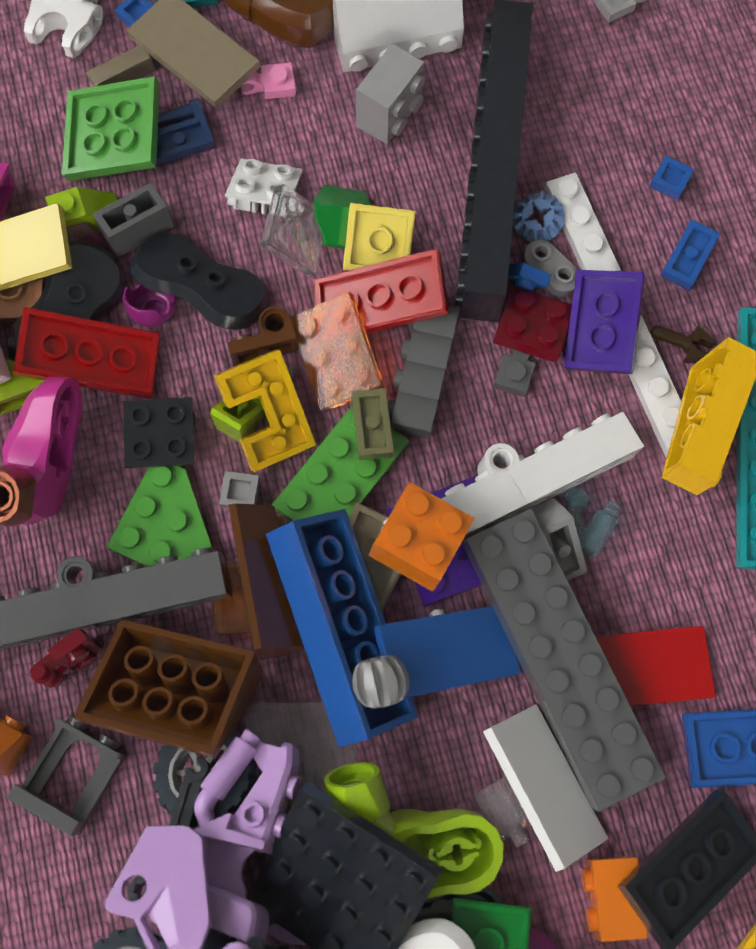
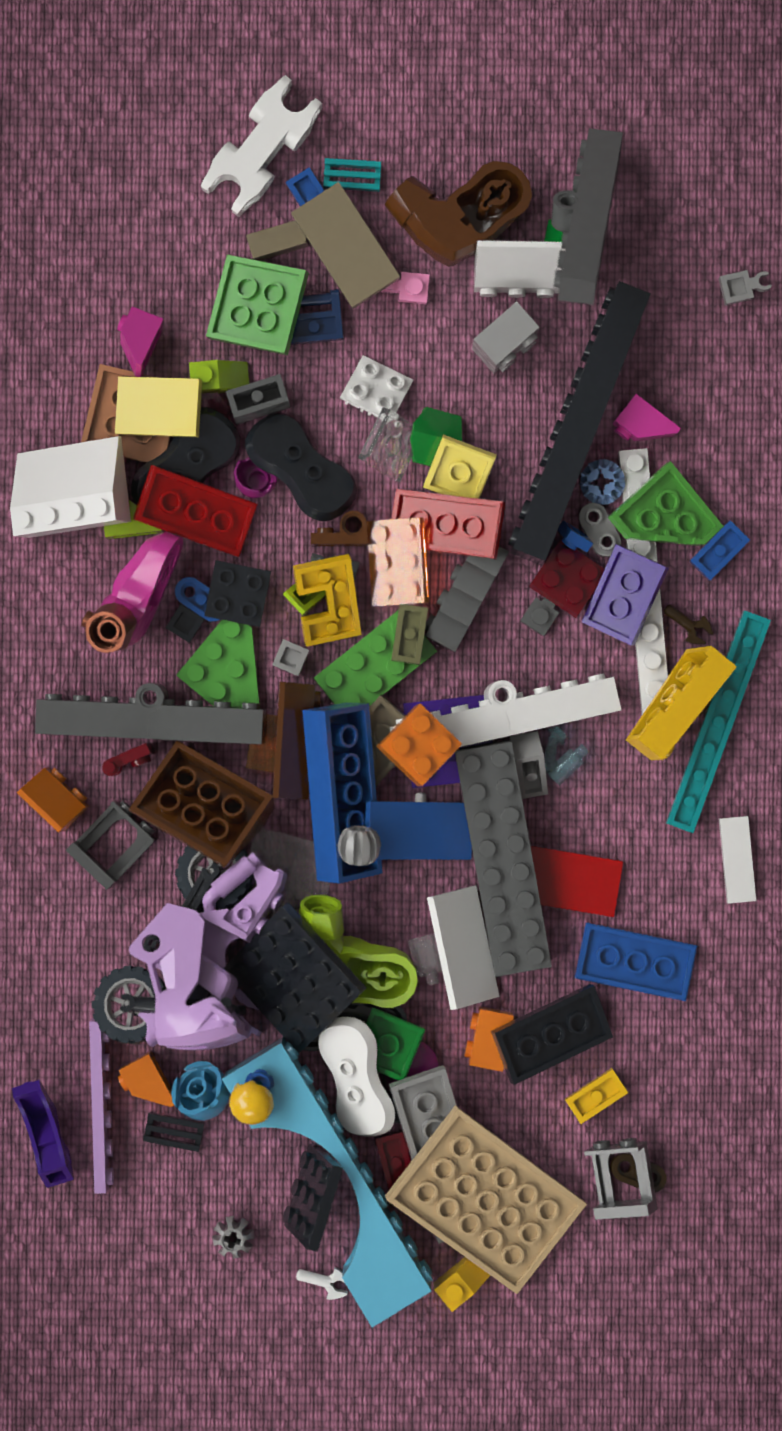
camera: 15 degrees right, 15 degrees up
blue plate [649,155,694,200] -> none
none -> black plate [165,604,205,643]
none -> blue plate [175,577,221,622]
none -> bright green plate [608,461,724,546]
none -> dark pink slope [613,394,681,441]

